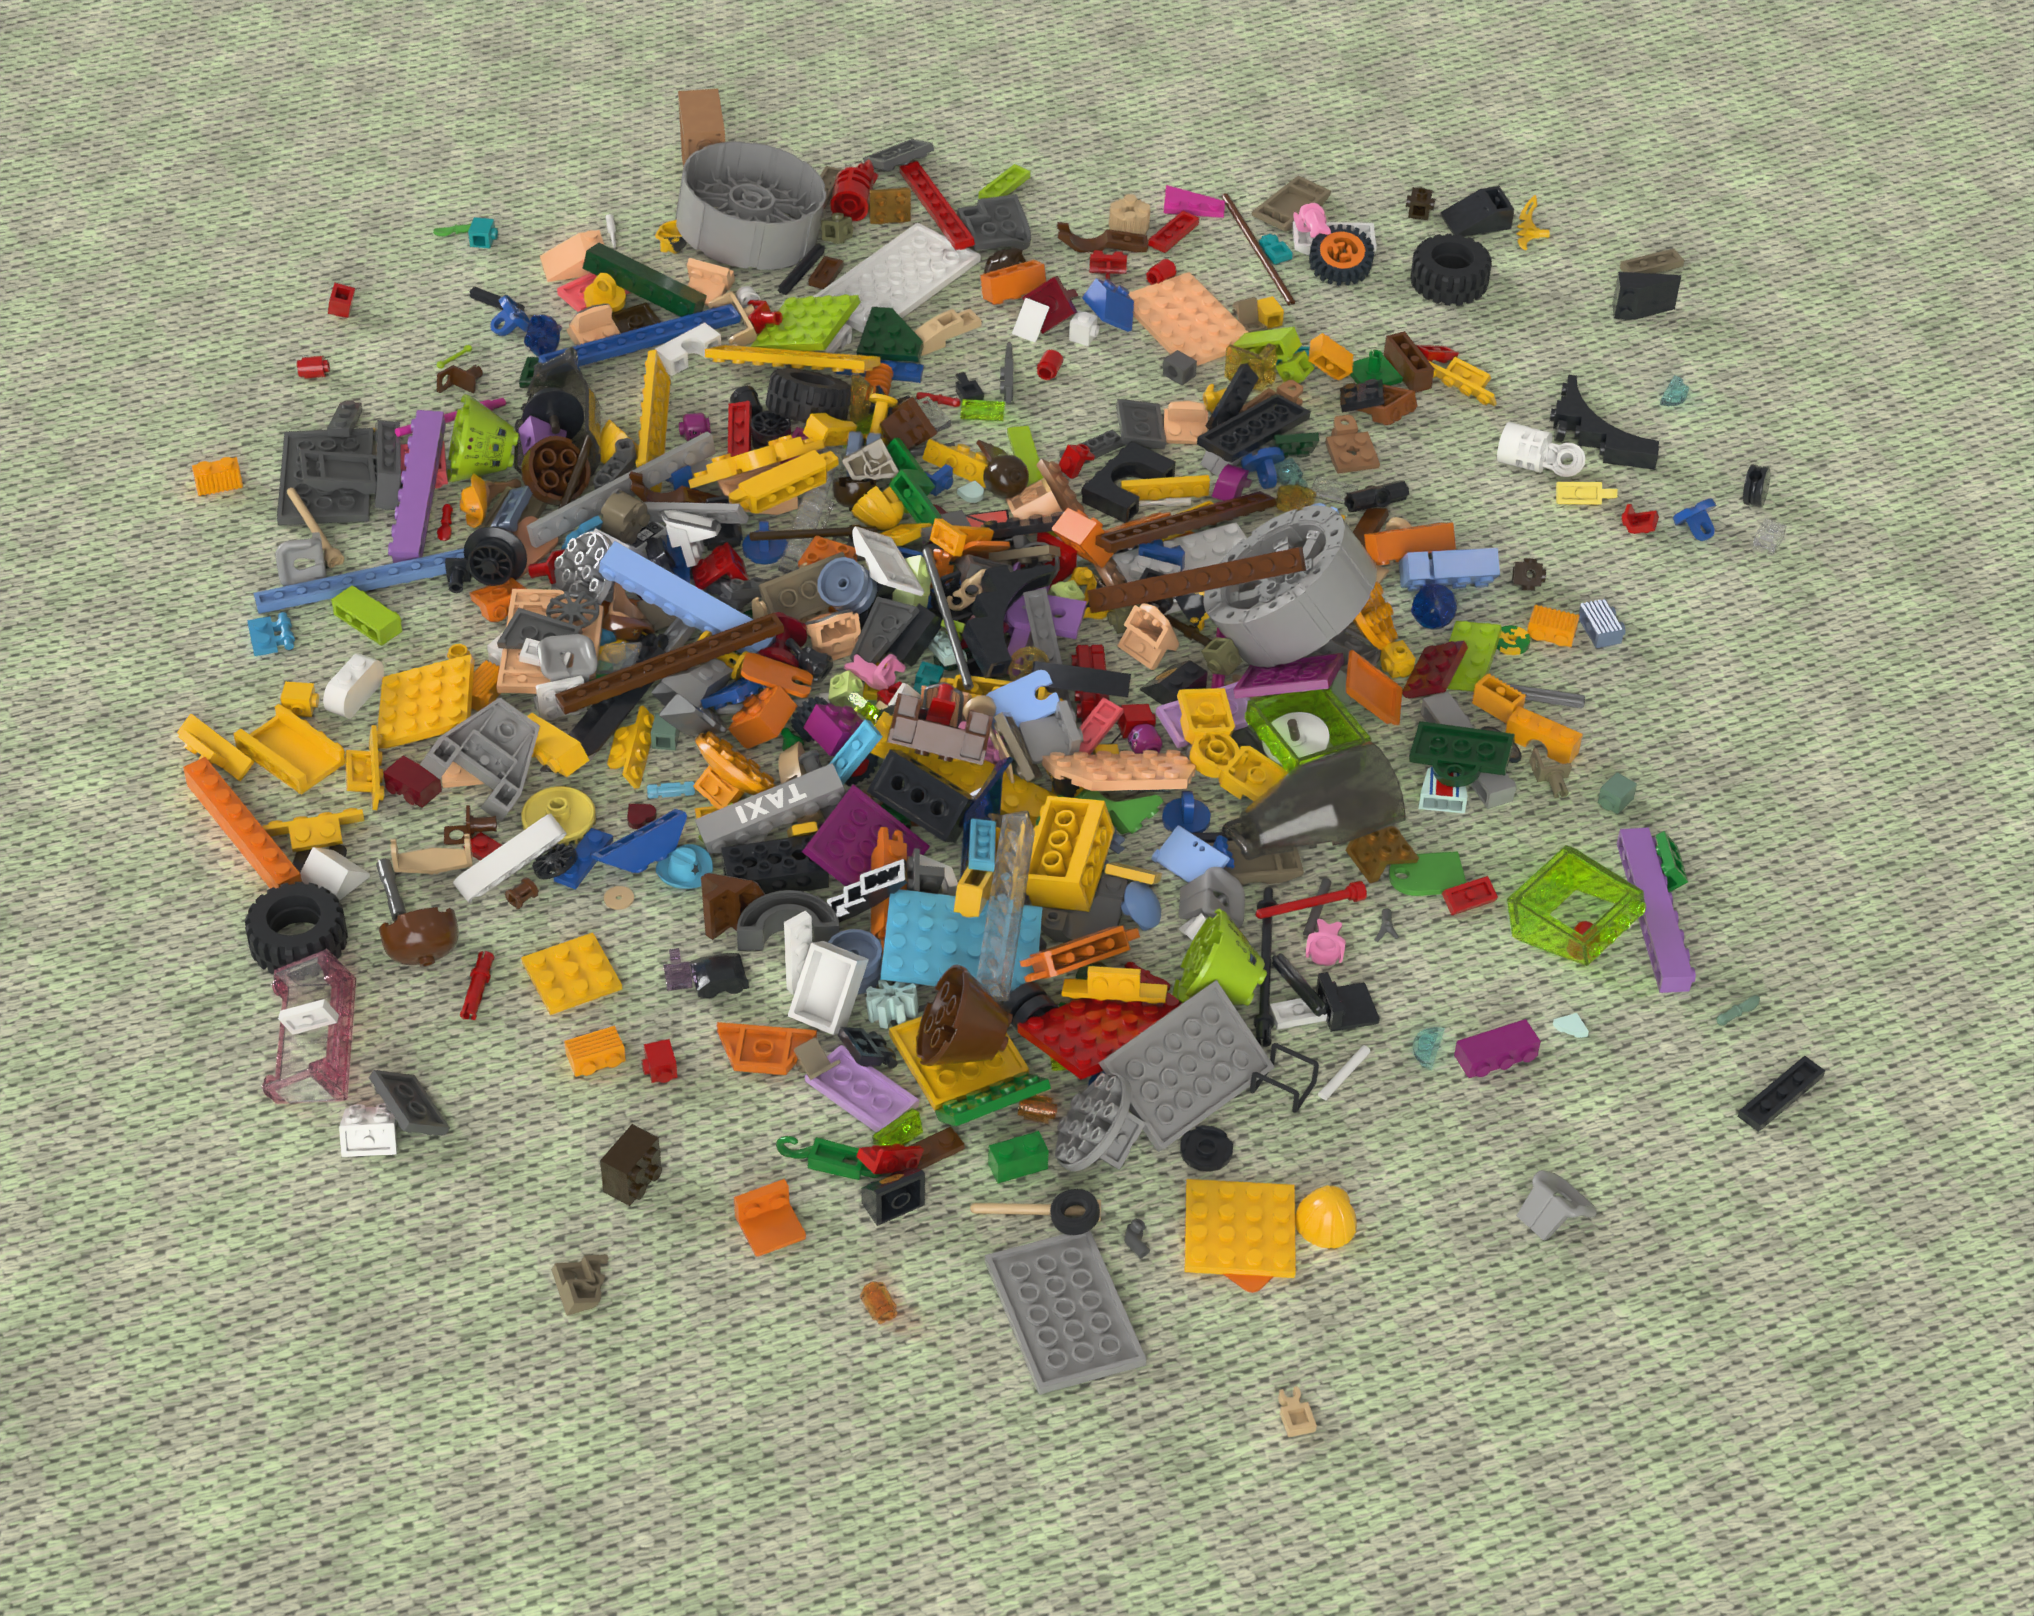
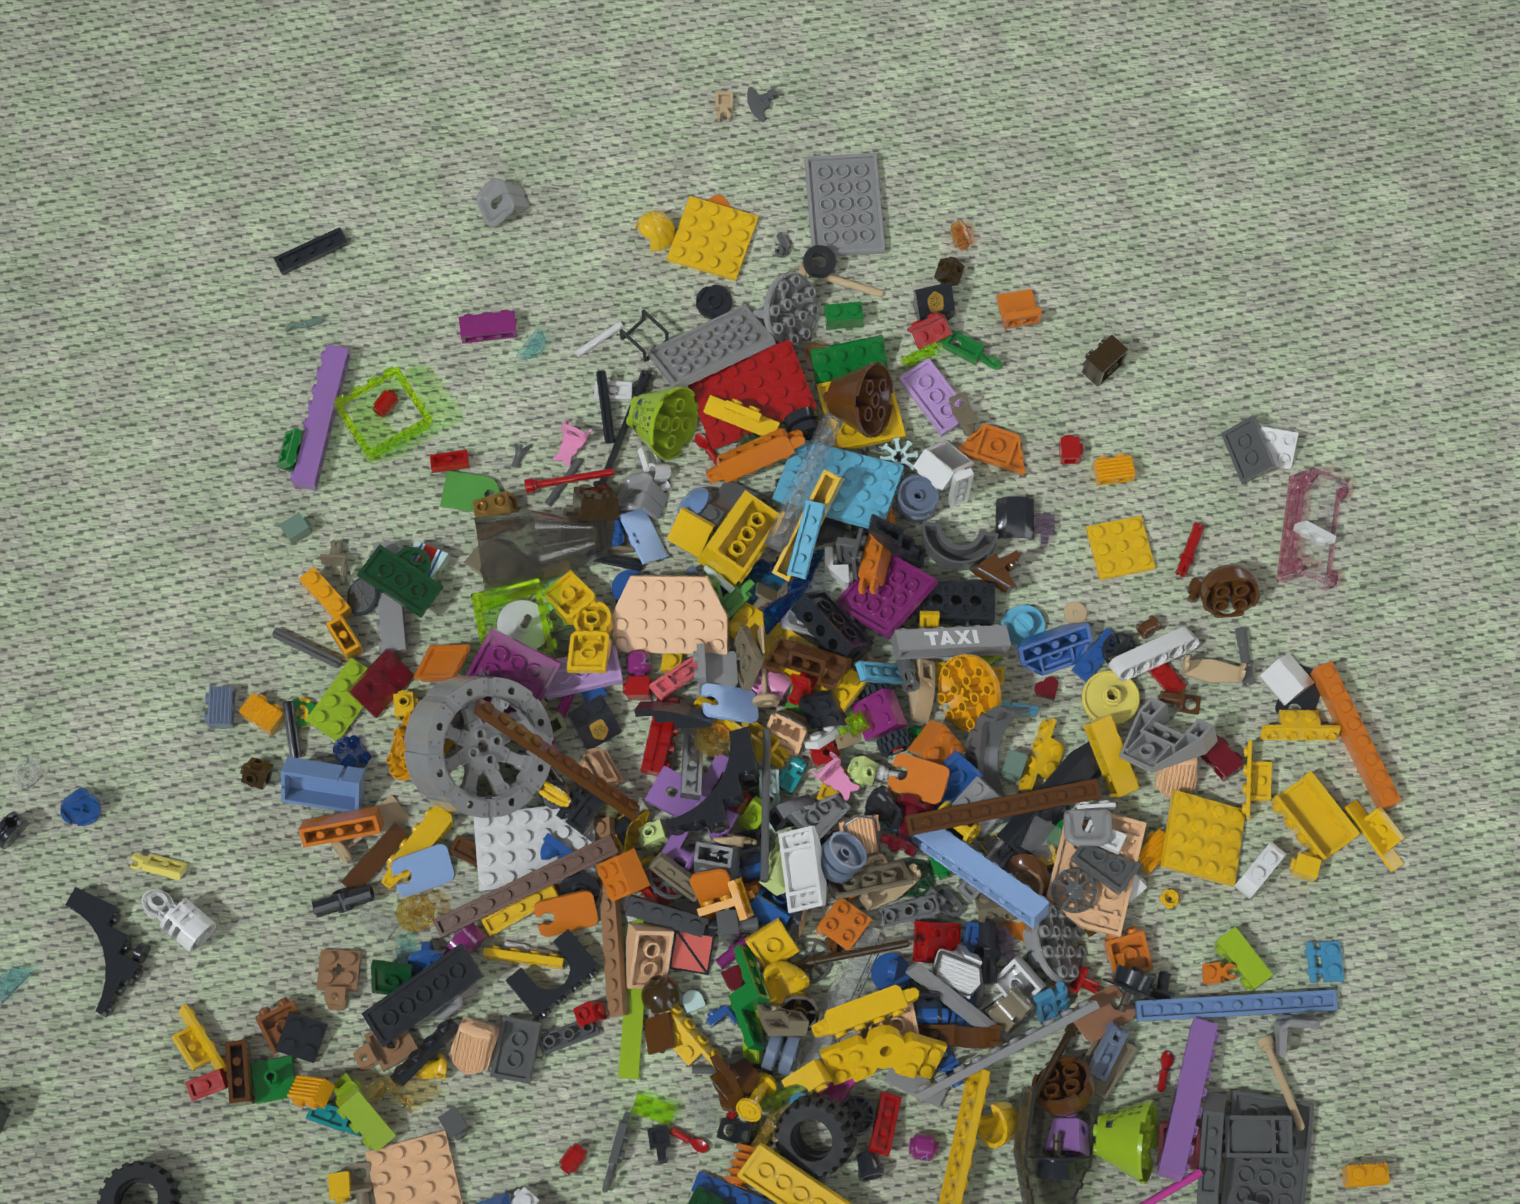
camera: 165 degrees left, 25 degrees up
black tyre [245,882,348,978] -> none
light orange hat [460,473,521,528] -> none
dark tan slope [551,1254,608,1316] -> none
dark grey beam [593,438,637,490] -> none
black plate [837,1027,898,1069] -> none
reddish brown plate [910,1126,965,1170] -> none
black bracket [1316,972,1380,1032] -> none
light aqua tile [1553,1013,1589,1038] -> none
red bracket [1622,504,1659,534] -> none
none -> black axle [282,701,302,758]
none -> dark brown brick [572,484,619,521]
none -> dark grey piece [747,87,779,122]
none -> dark brown brick [934,256,965,286]
none -> reddish brown cylinder [1187,577,1203,603]
none -> orange plate [1202,962,1237,985]

